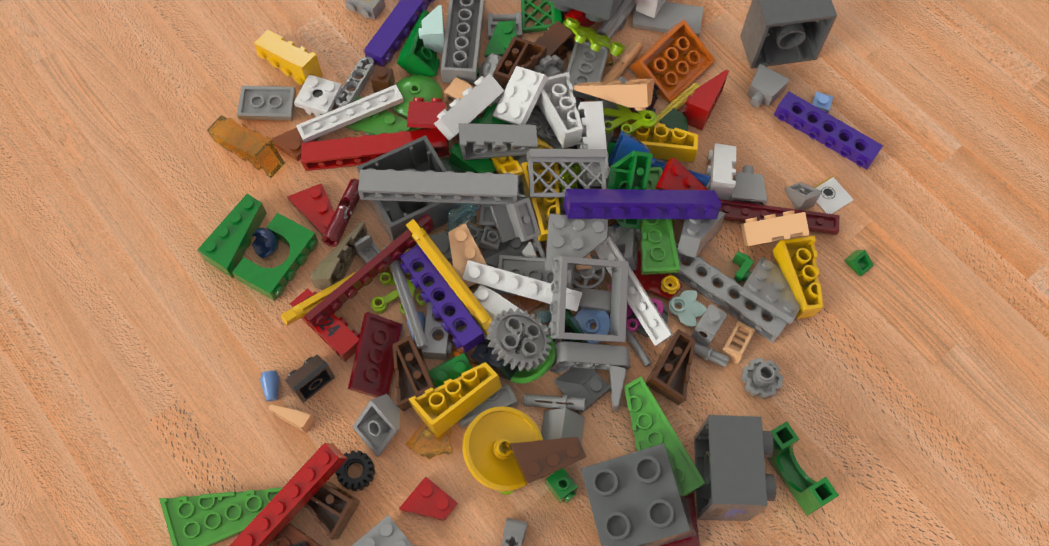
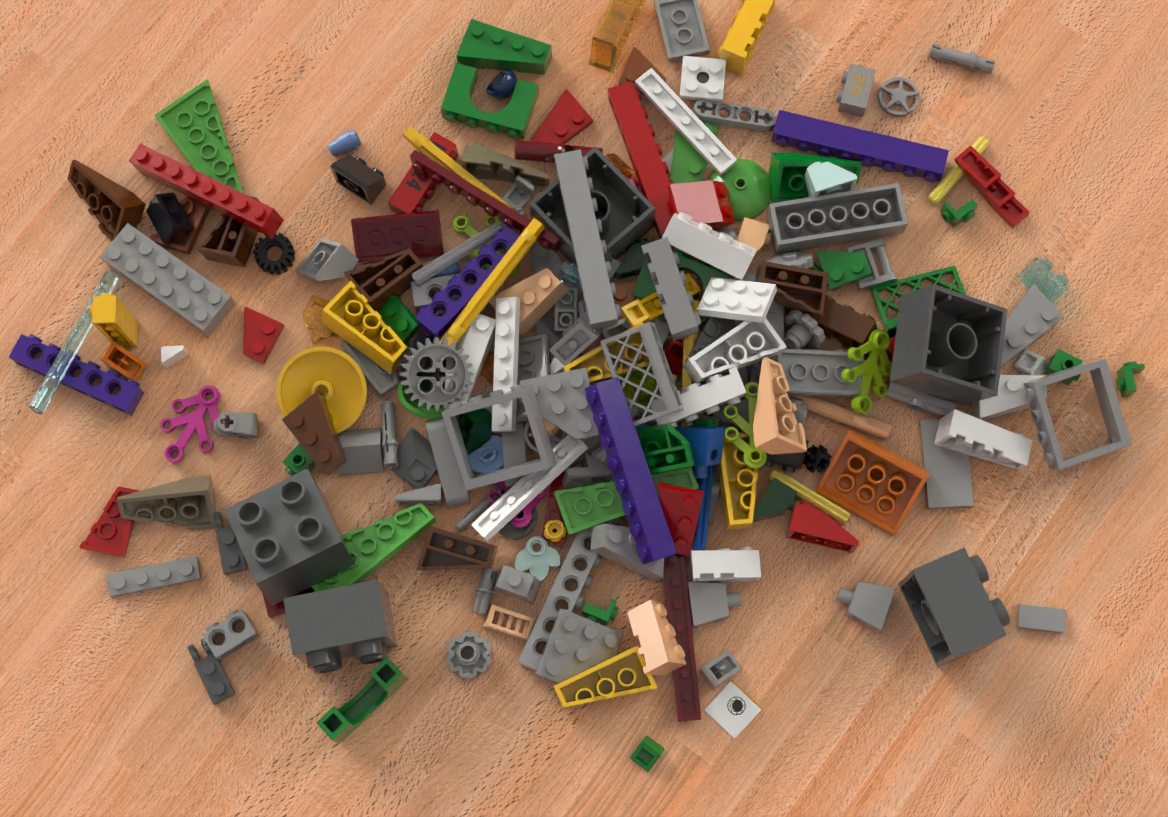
camera: 80 degrees right, 10 degrees up
light nougat slope [269,405,315,433] -> none
reddish brown brick [371,66,395,93] -> none
dark purple brick [774,91,883,170] -> none
light blue plate [812,91,833,113] -> none

